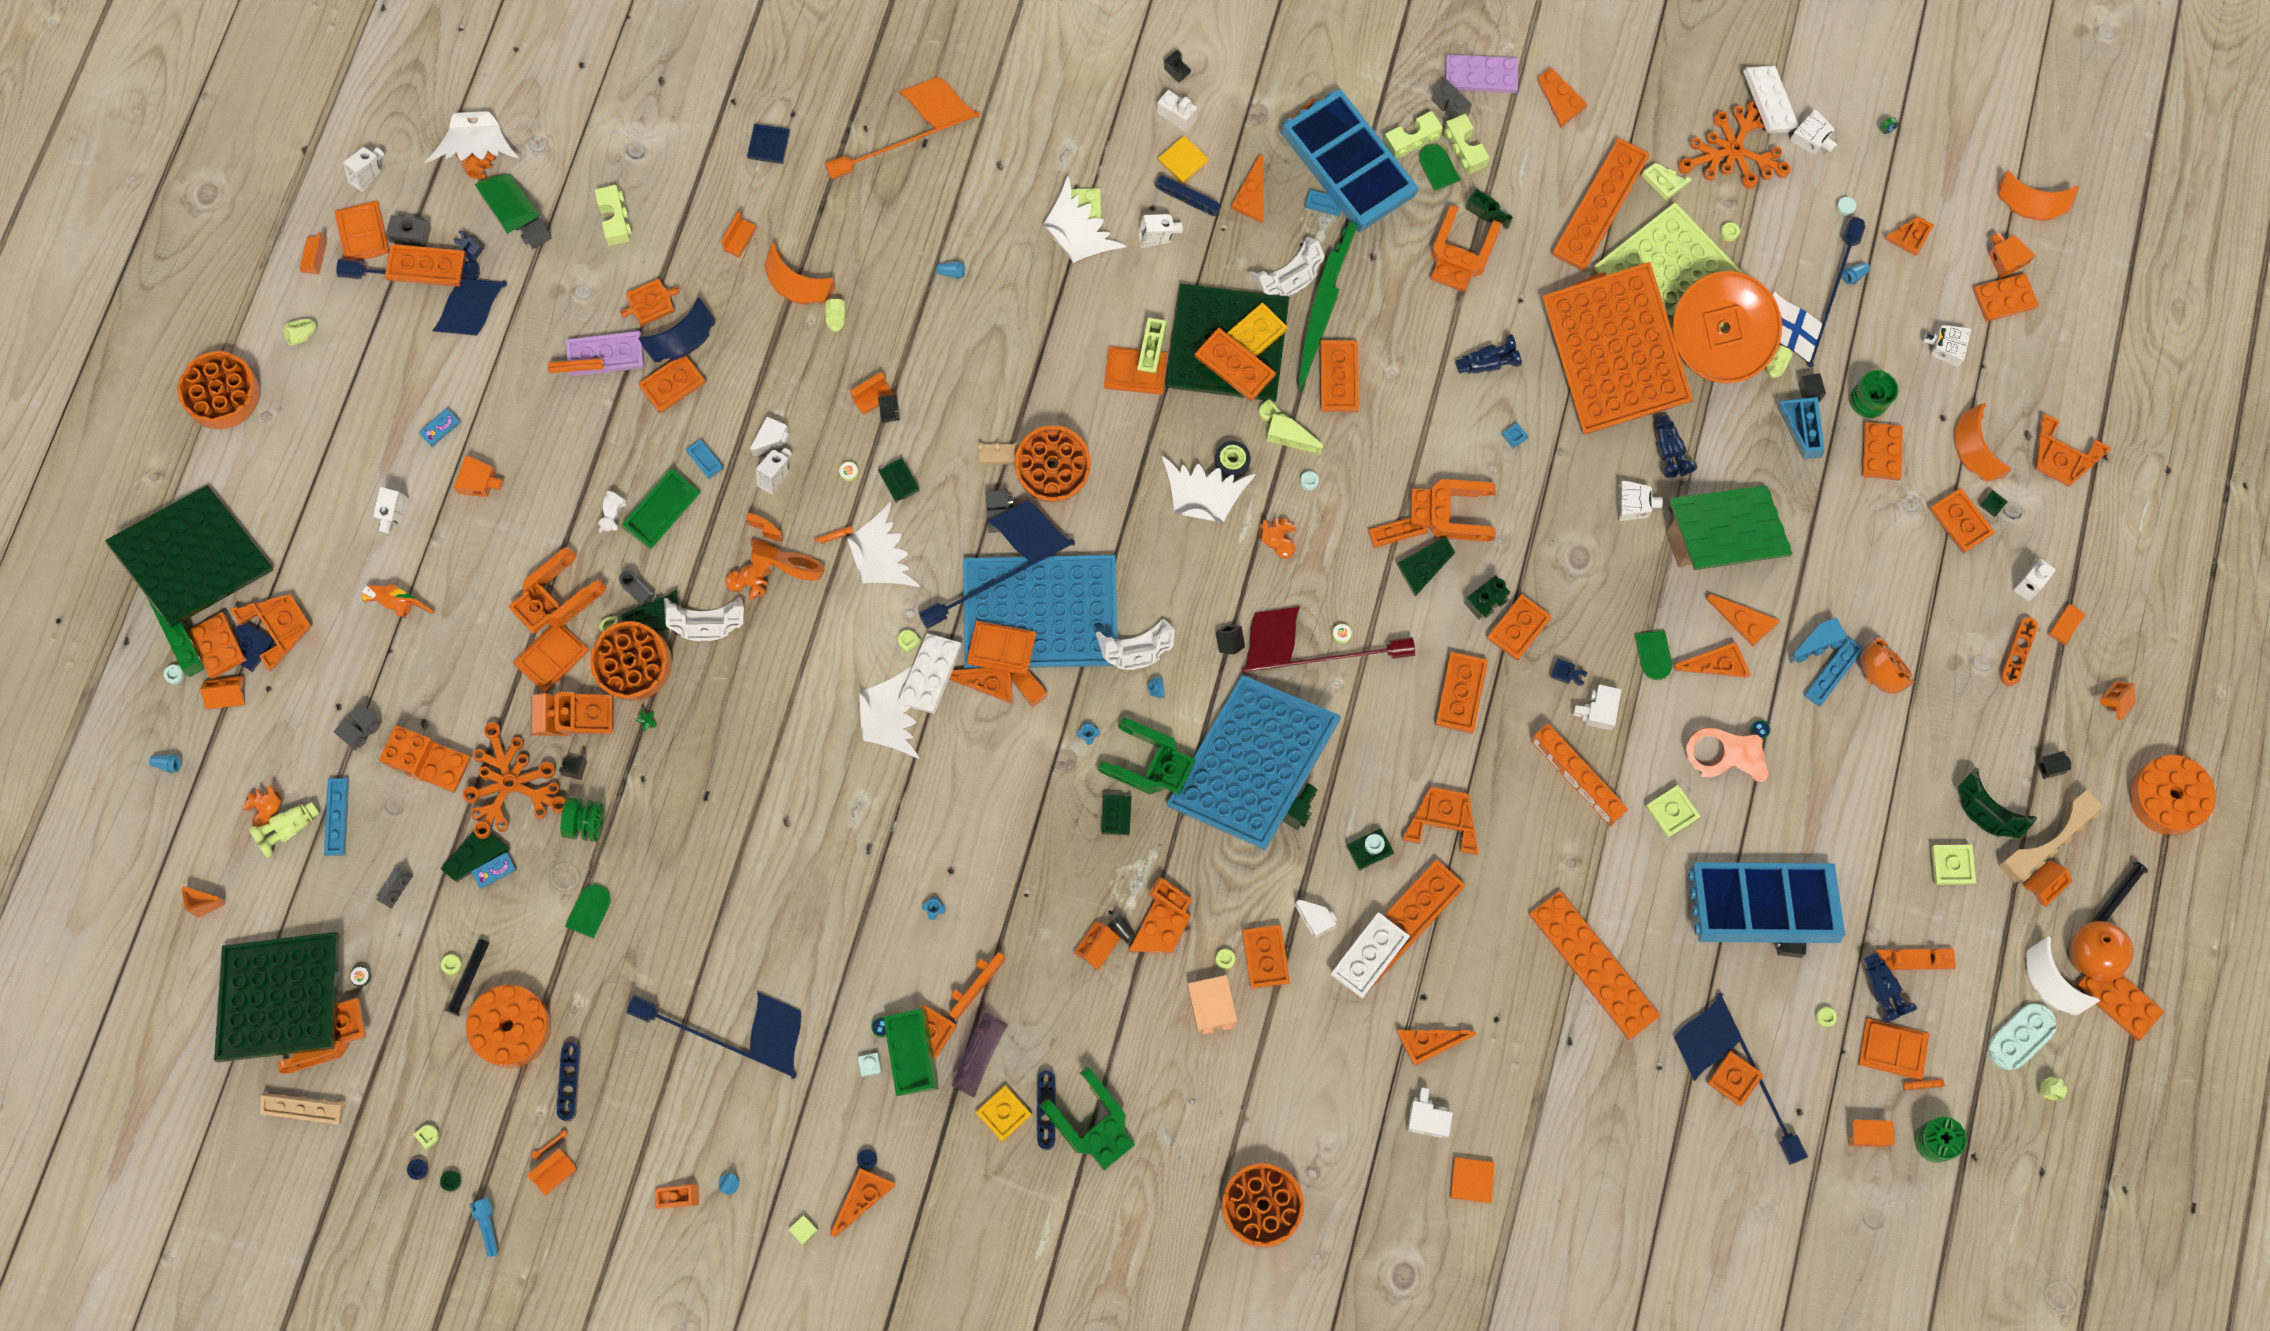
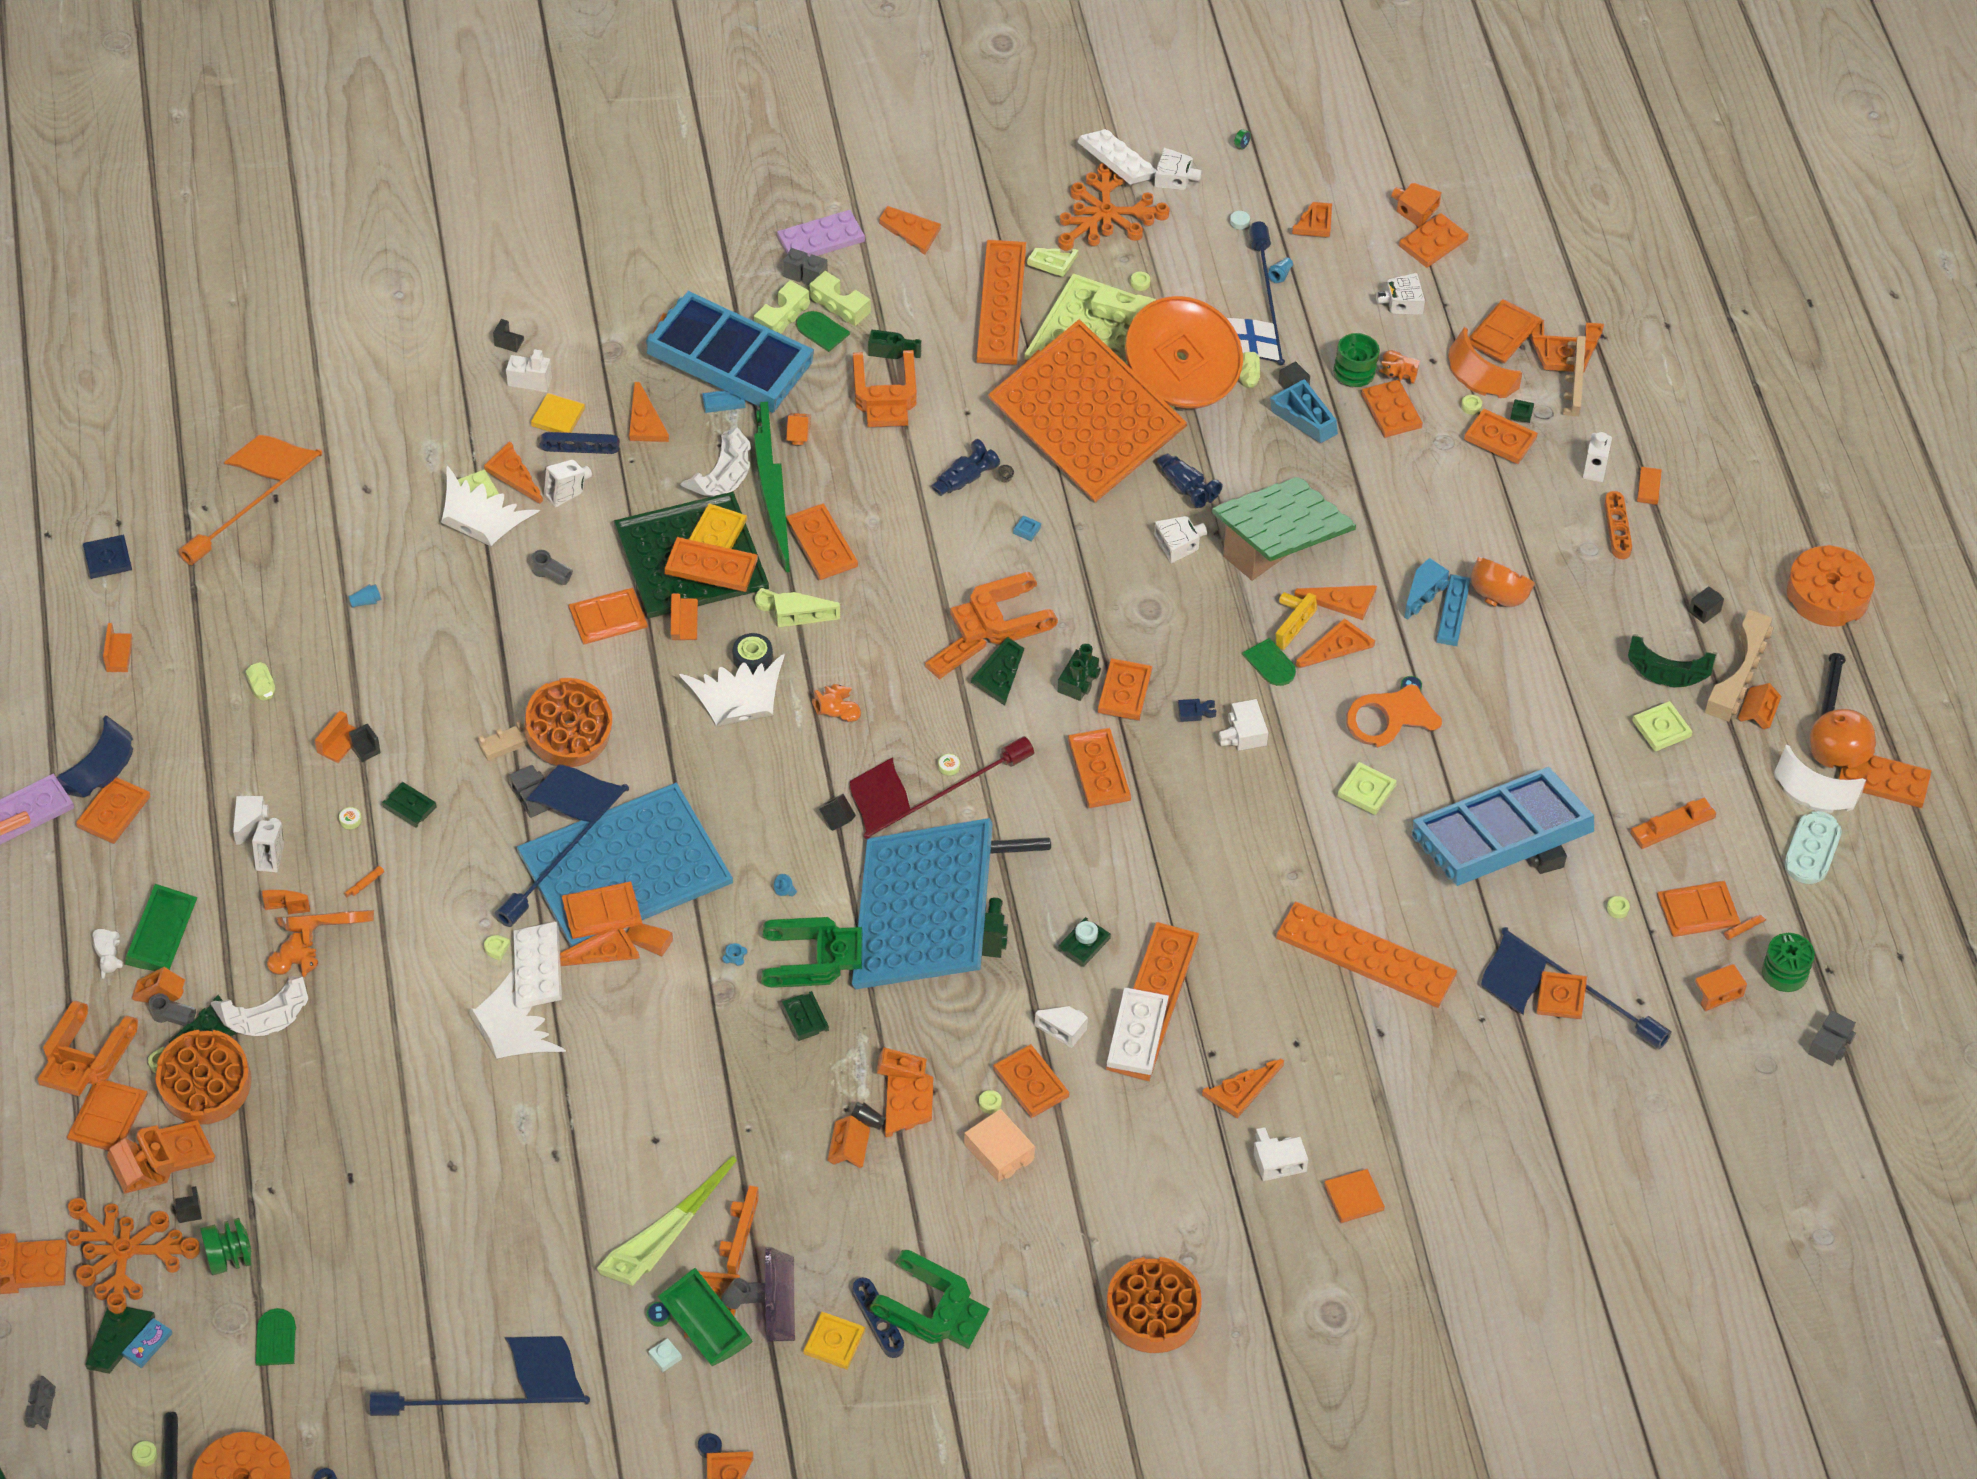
camera: 25 degrees left, 20 degrees down
orange plate [619,279,680,327] -> none
green plant [635,709,657,731] -> none
dark azure tile [686,439,724,479] -> none
orange windscreen [764,243,836,305] -> none
white piece [847,501,920,587] -> none
dark azure plate [922,897,946,920] -> none
white windscreen [1096,619,1175,670] -> none
yellowish green slope [1137,318,1167,373] -> none
light aqua tile [1300,471,1319,491] -> none
orange wing [1402,787,1479,855] -> none
orange brick [1531,723,1628,827] -> none
dark blue piece [1864,952,1918,1024] -> none
orange windscreen [1998,171,2079,221] -> none
yellowish green rock [2039,1077,2067,1101] -> none
orange panel [2100,681,2136,720] -> none
none -> orange slope [132,967,185,1003]
none -> orange wing [484,441,543,504]
none -> dark grey piece [532,550,573,585]
none -> yellowish green plate [597,1156,737,1286]
none -> orange panel [671,594,698,640]
none -> dark grey piece [721,1278,769,1309]
none -> orange slope [787,413,811,445]
none -> black axle [990,837,1051,854]
none -> clear smoke hinge [997,465,1014,483]
none -> yellowish green arch [1092,285,1156,325]
none -> yellow piece [1275,592,1317,650]
none -> orange animal [1379,350,1420,384]
none -> yellowish green tile [1461,395,1482,415]
none -> orange piece [1468,299,1542,364]
none -> tan hinge [1563,336,1586,417]
none -> dark grey piece [1808,1010,1856,1067]

